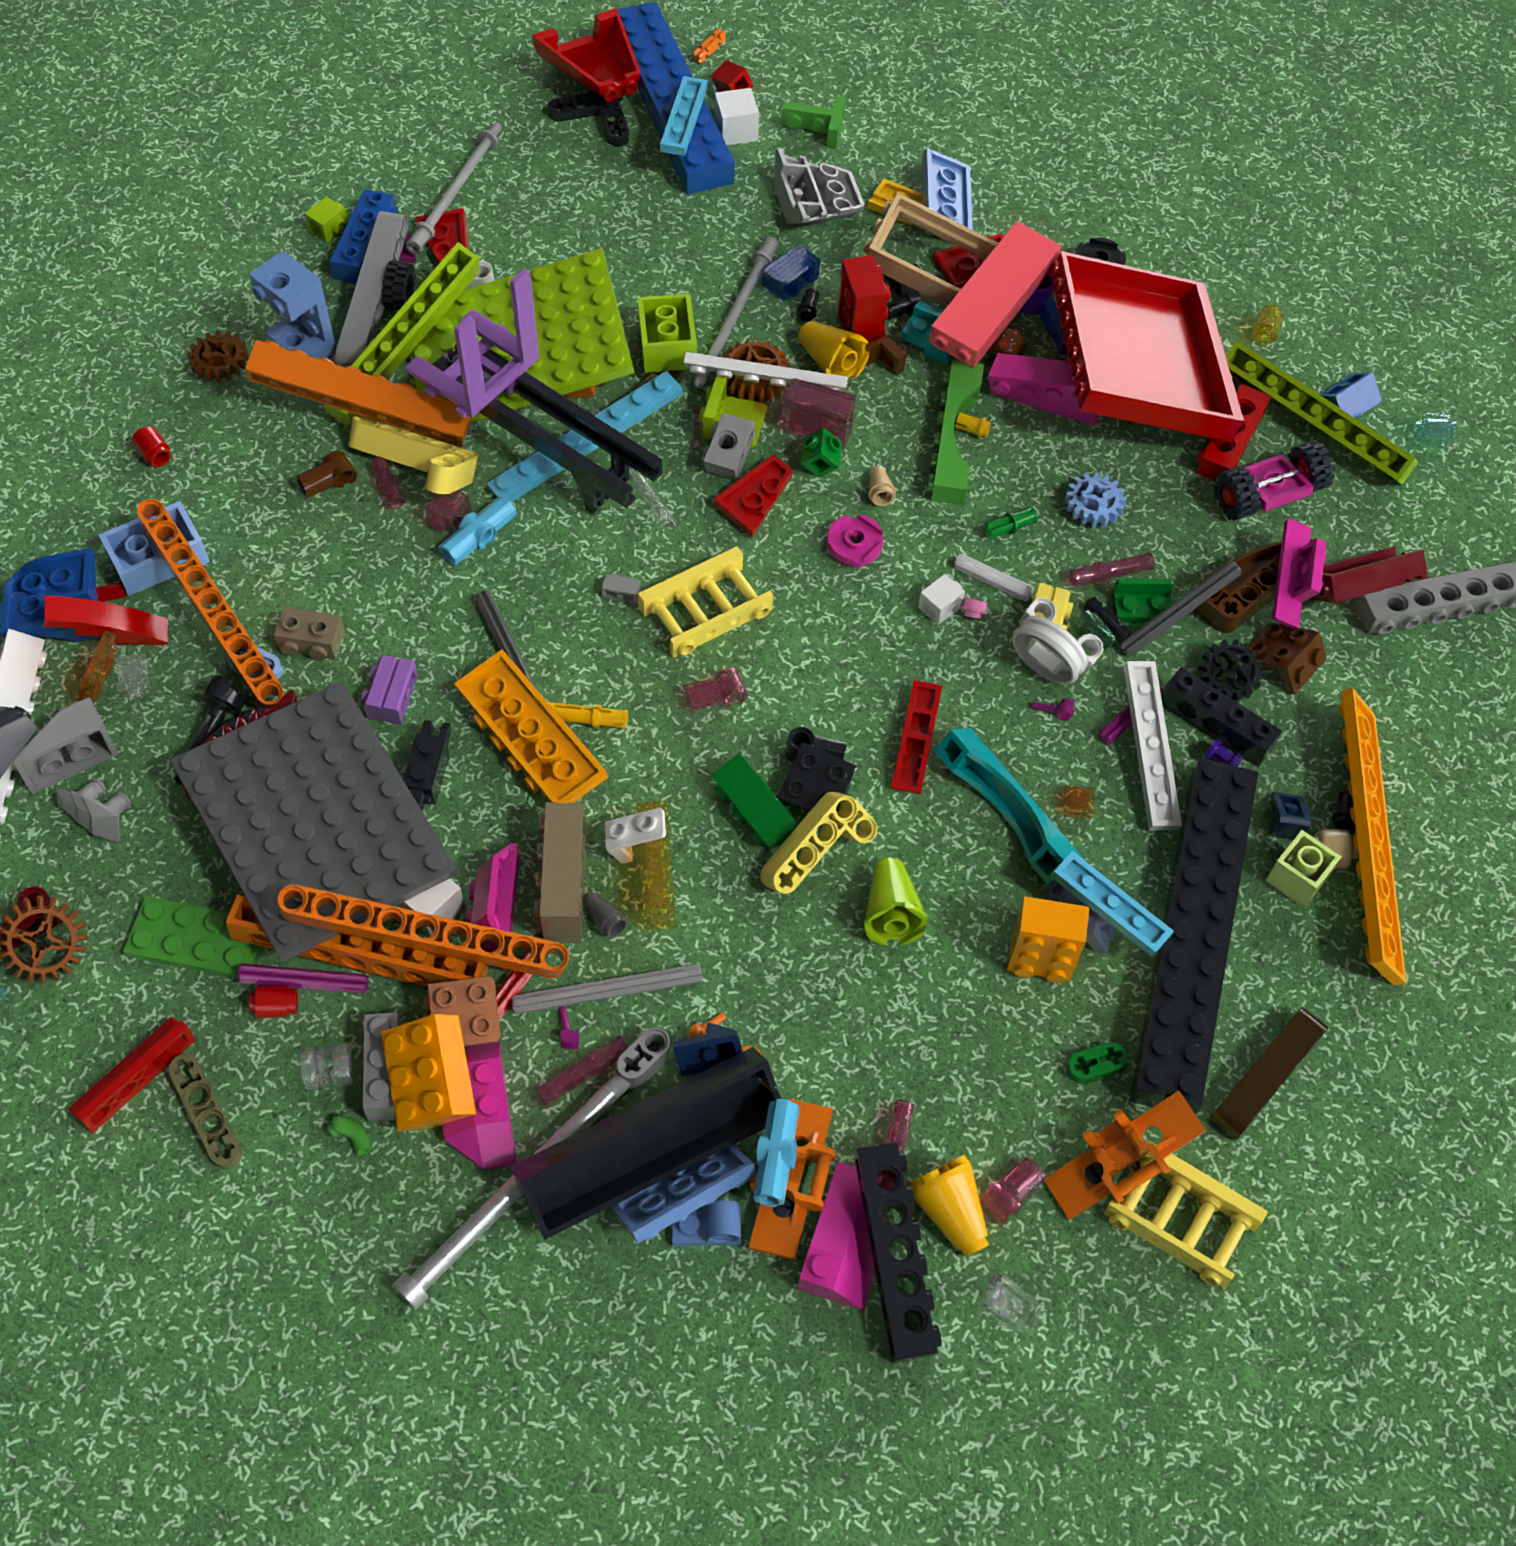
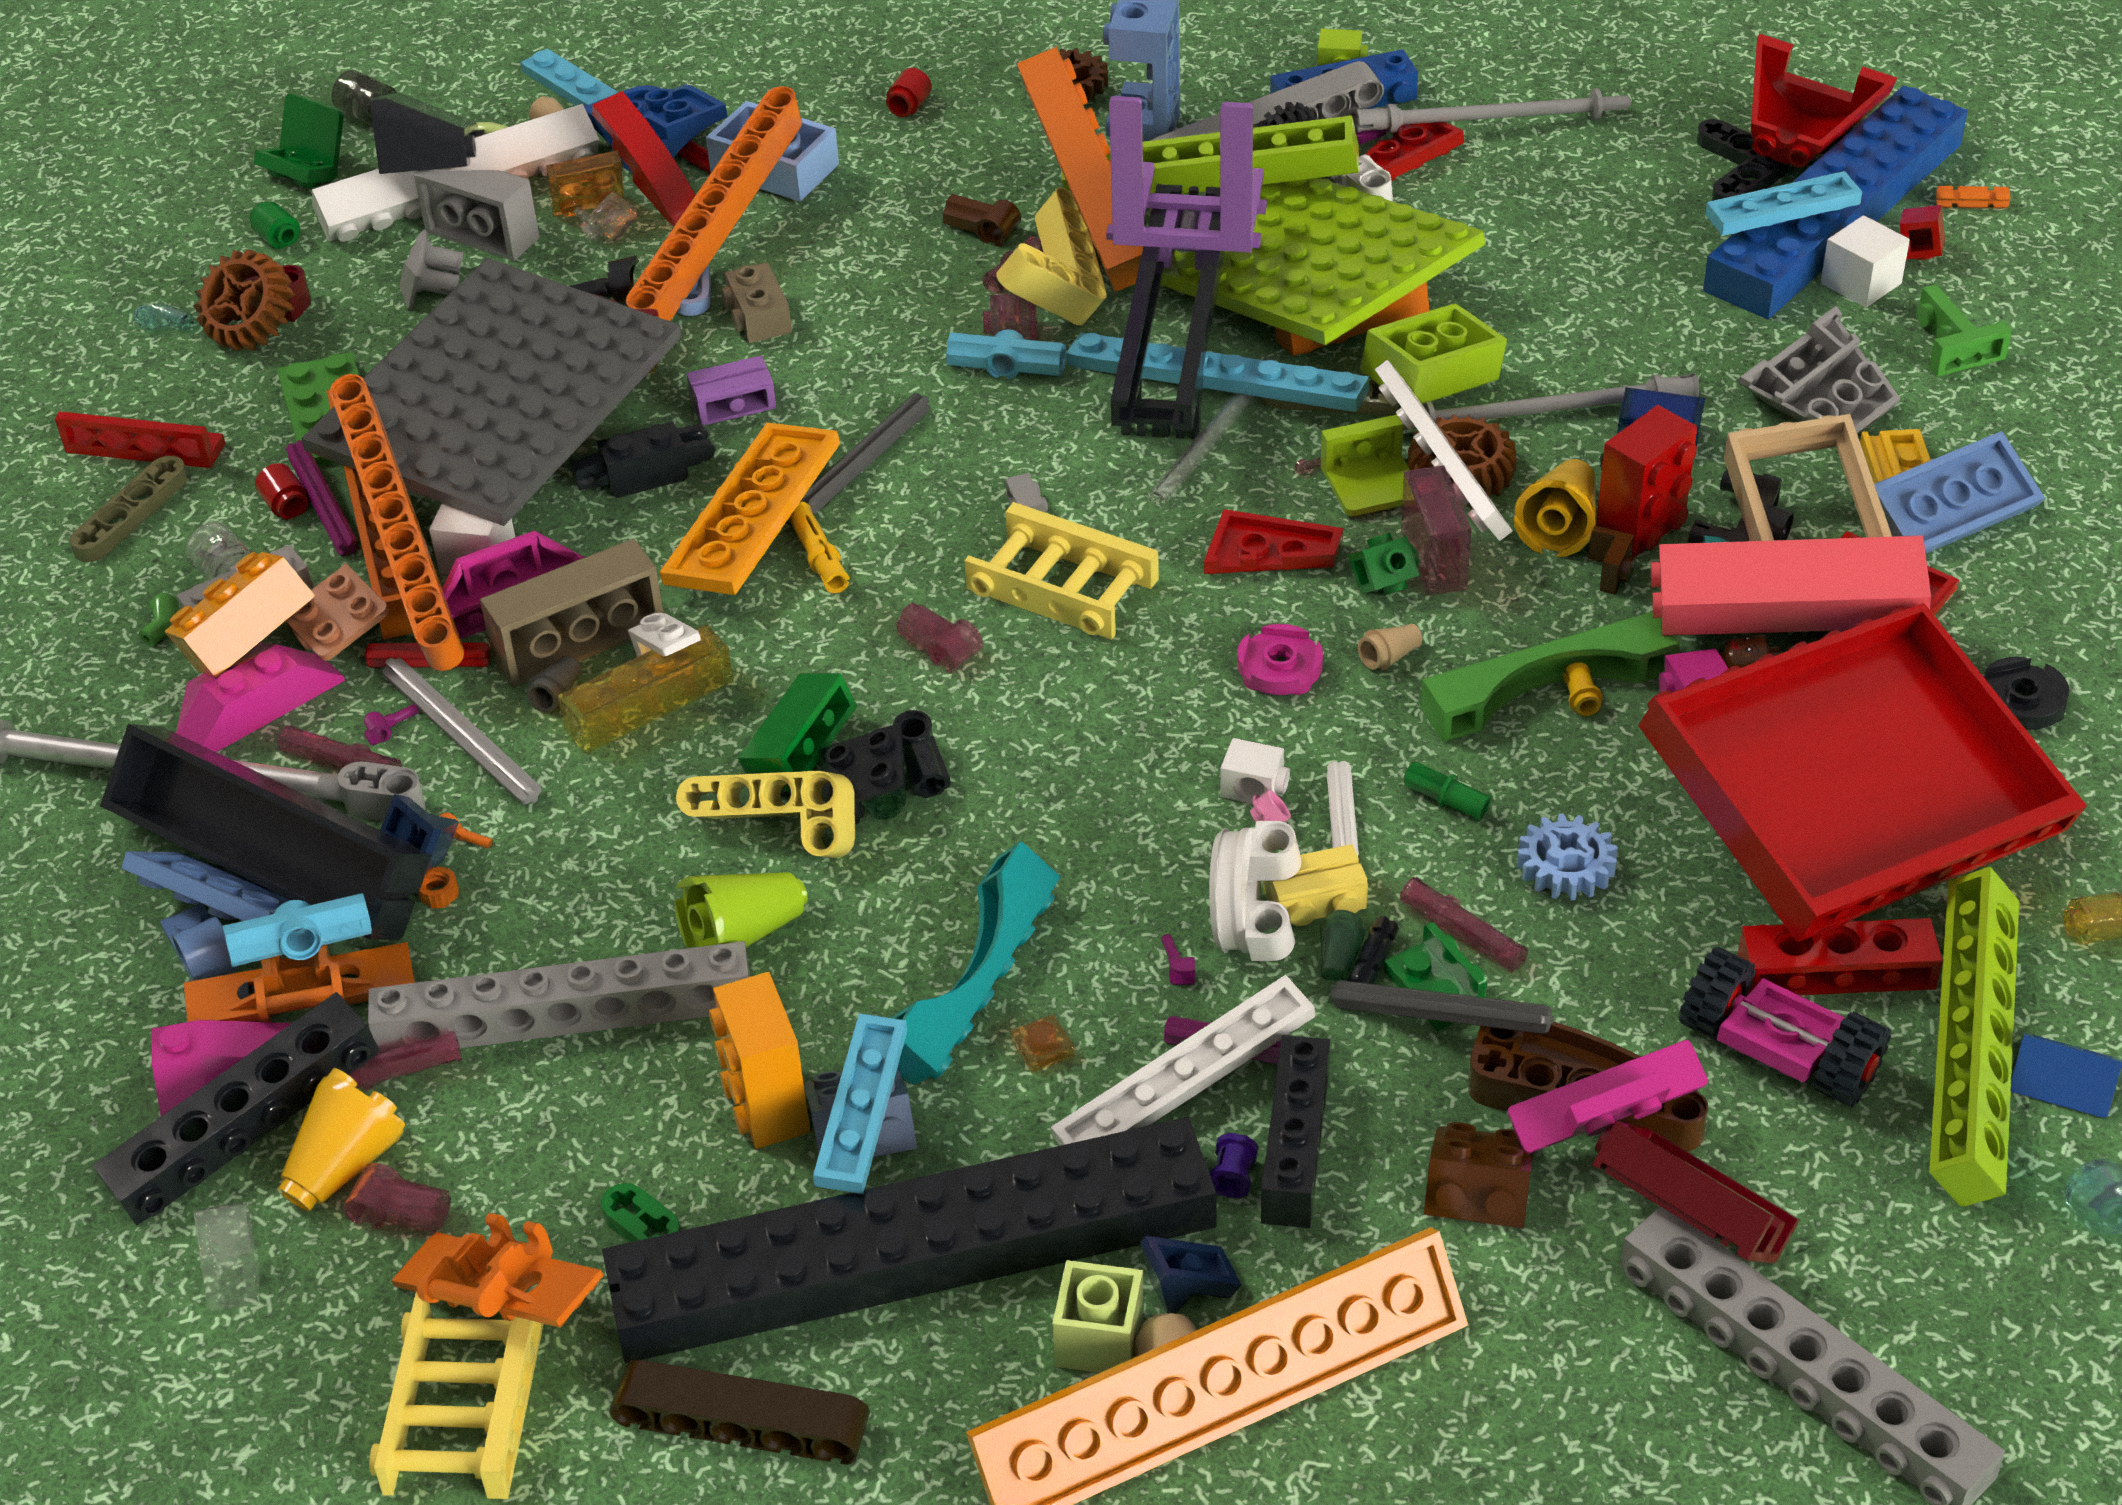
camera: 65 degrees right, 15 degrees down
light grey brick [702,413,756,481] -> none
red slope [891,680,943,795] -> none
black gear [1198,639,1264,702] -> none
none -> light grey brick [368,941,750,1059]

